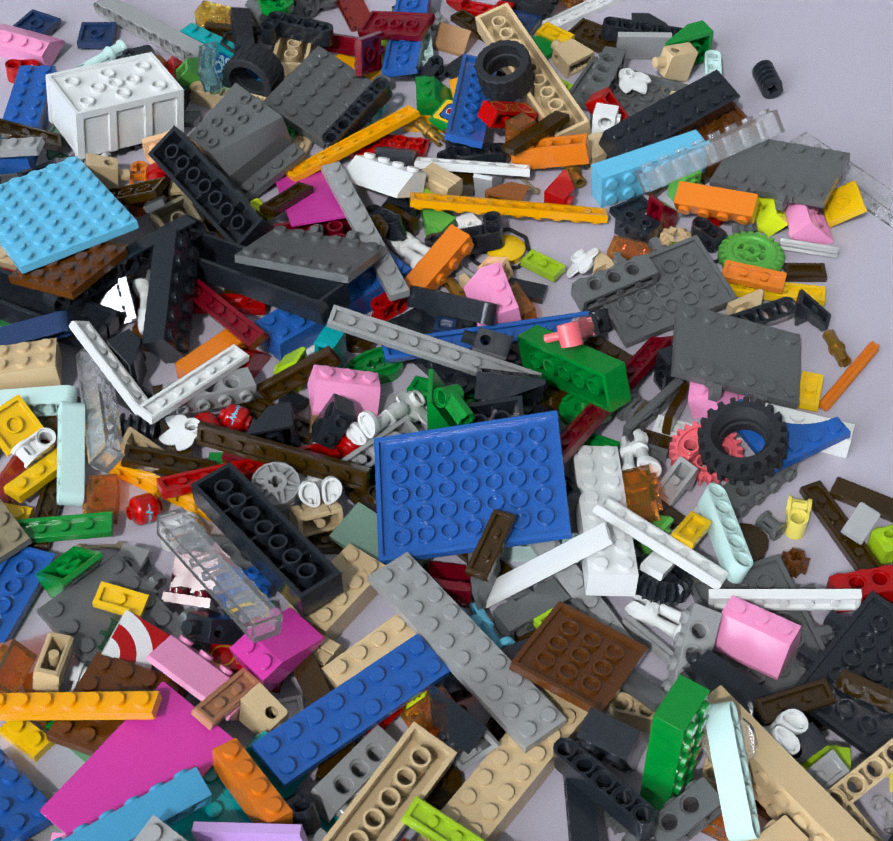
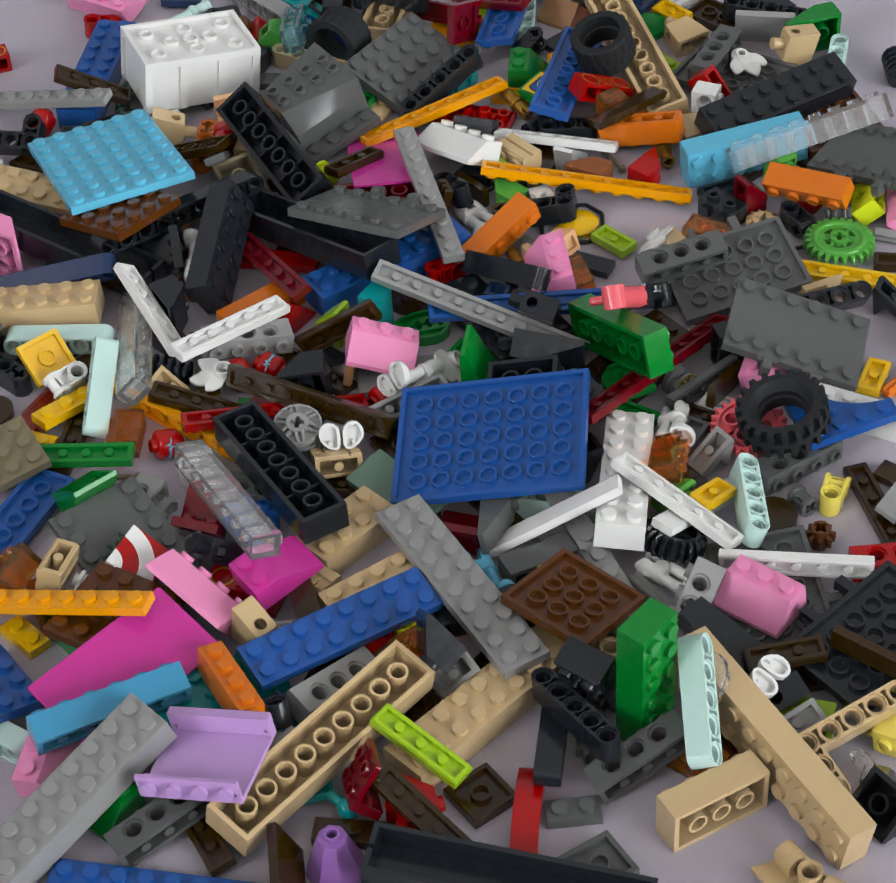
camera: 10 degrees right, 5 degrees down
yellow plate [92,581,149,618] -> none
nougat tile [191,667,263,731] -> none
black brick [311,393,356,450] -> none
green piece [433,384,476,425] -> none
dark brown tile [465,509,517,582] -> none
orange plate [722,260,787,294] -> none

